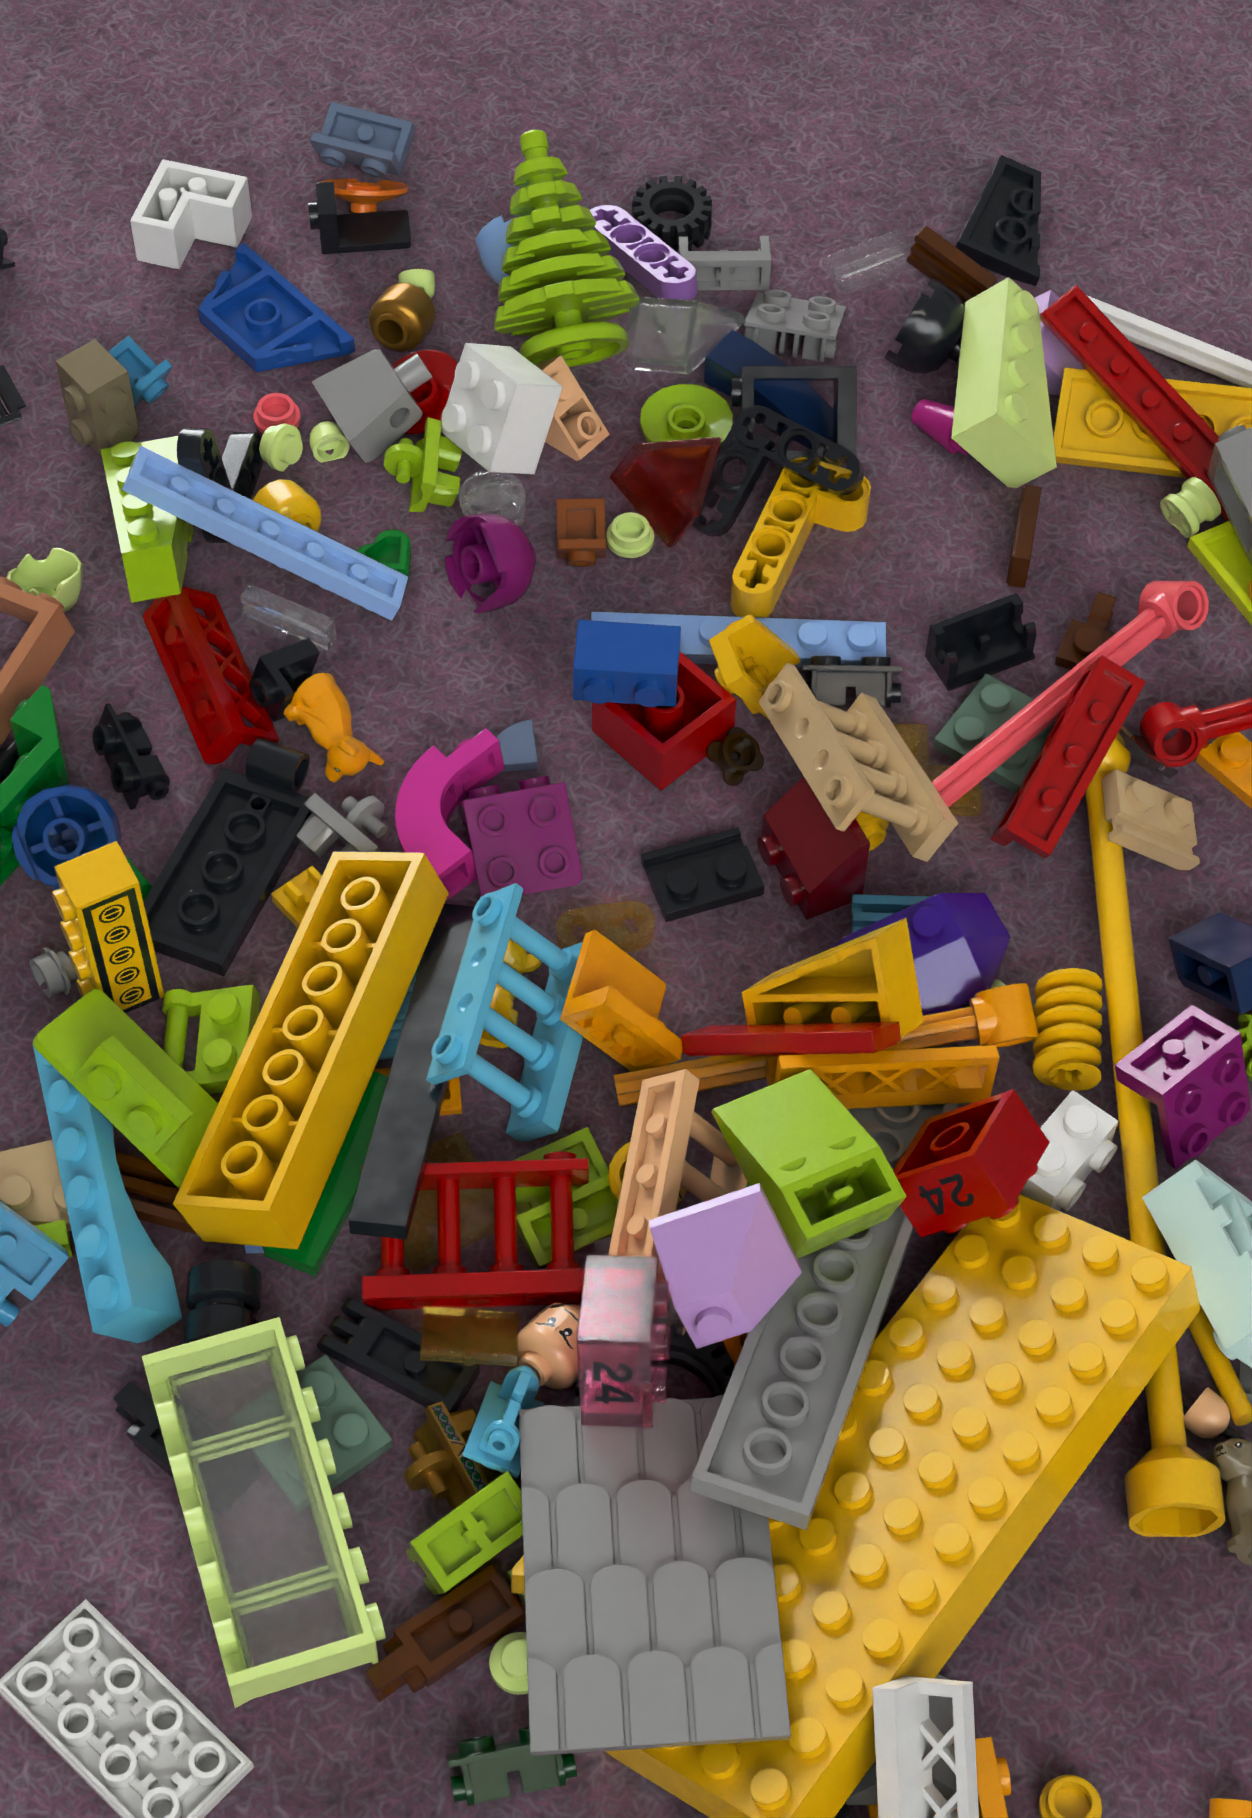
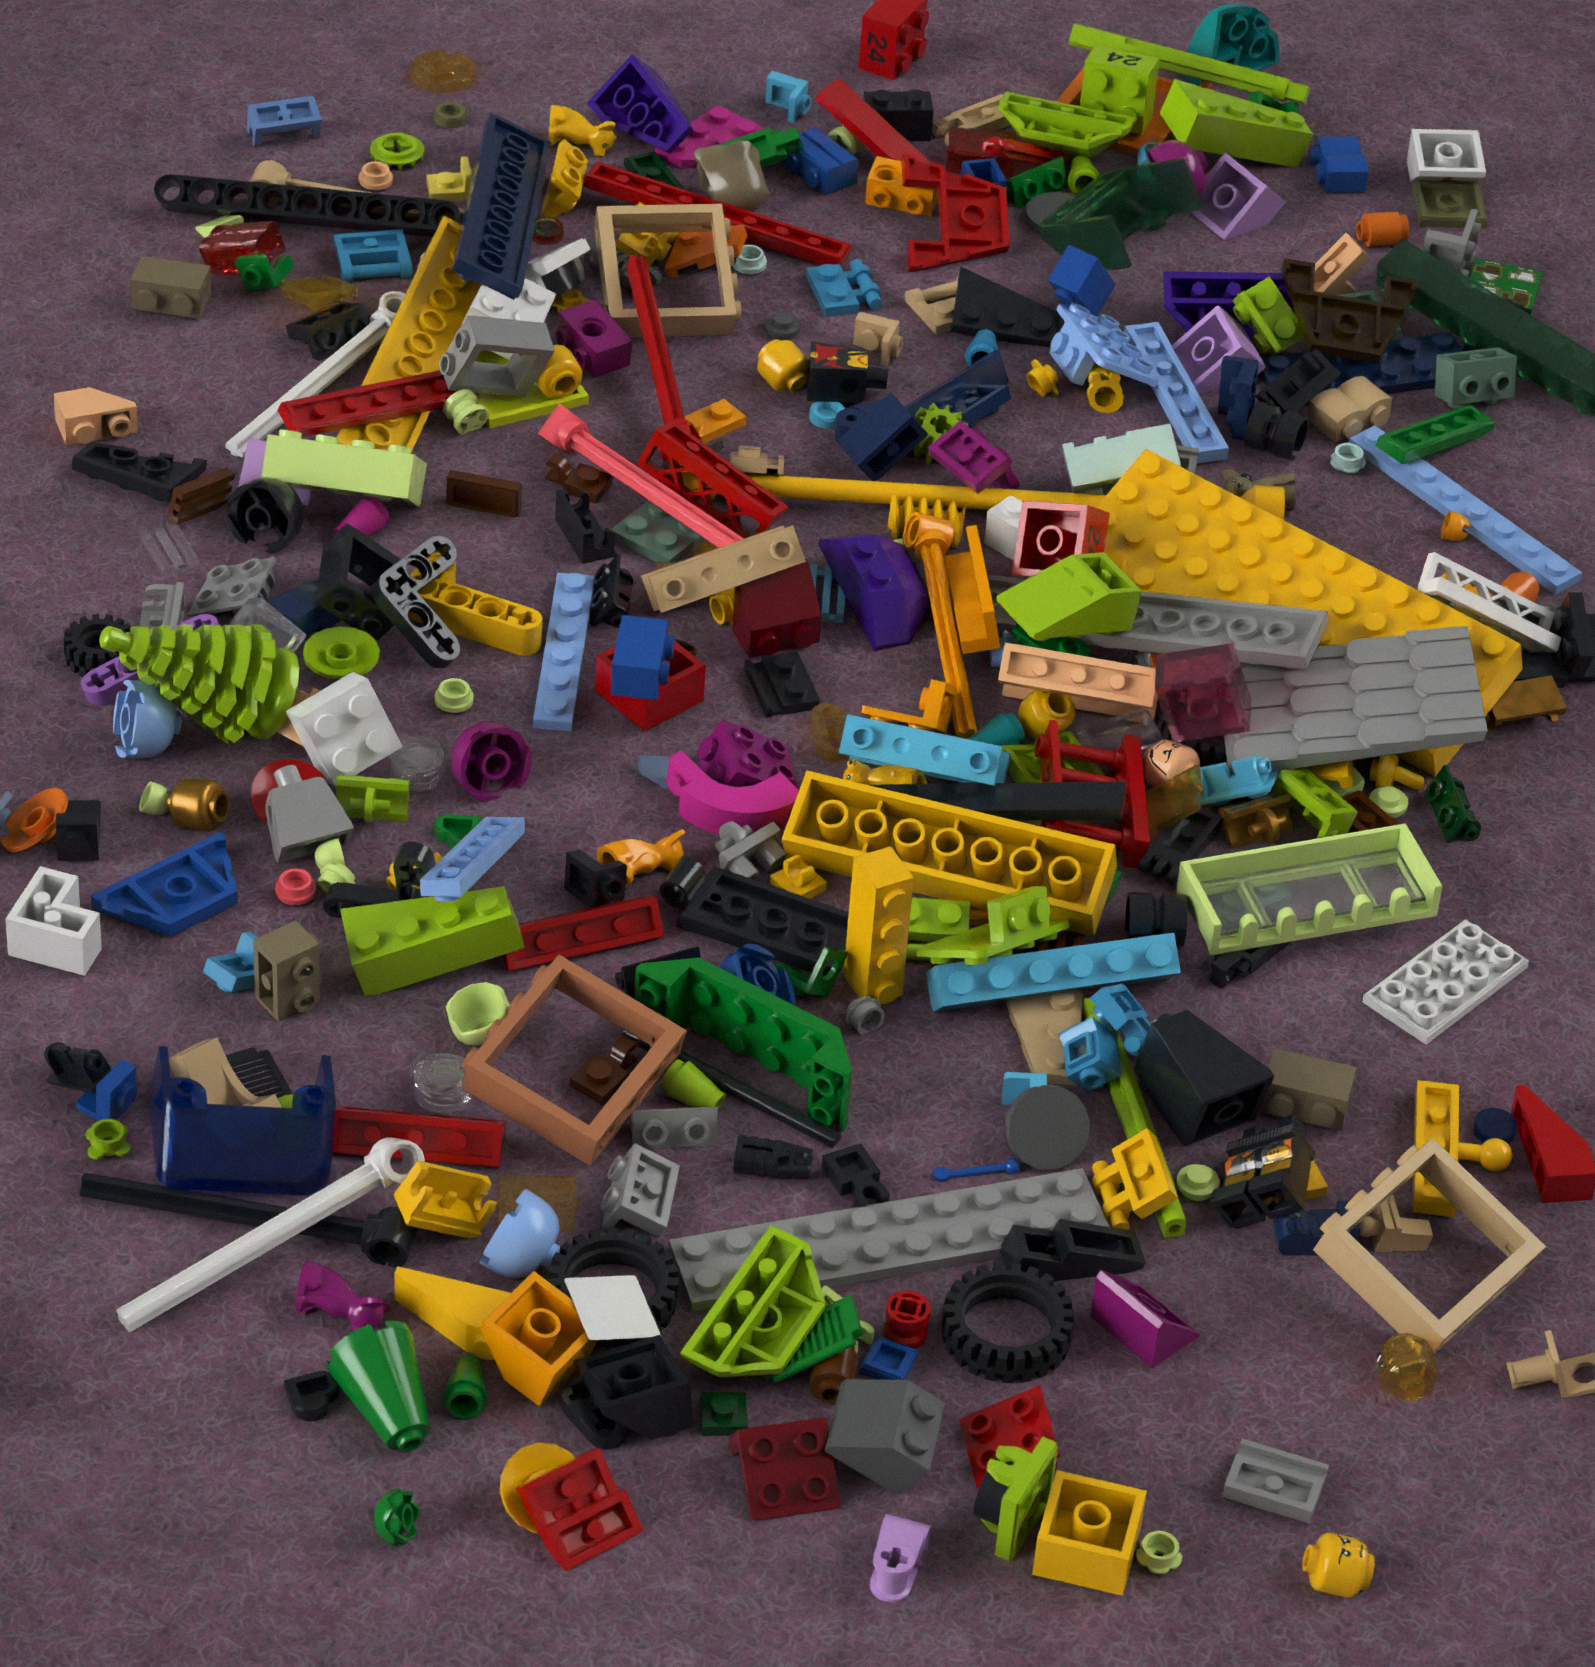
camera: 90 degrees left, 15 degrees down
clear tile [240,584,338,660] -> none
dark orange bracket [557,498,606,567] -> none
clear red slope [609,437,722,548] -> none
lavender slope [649,1183,802,1349] -> none
red tile [681,1022,901,1056] -> none
yellow bracket [709,615,800,719] -> none
yellow wedge [741,917,924,1039] -> none
none -> light nougat slope [54,387,138,446]
none -> teal cone [968,712,1025,746]

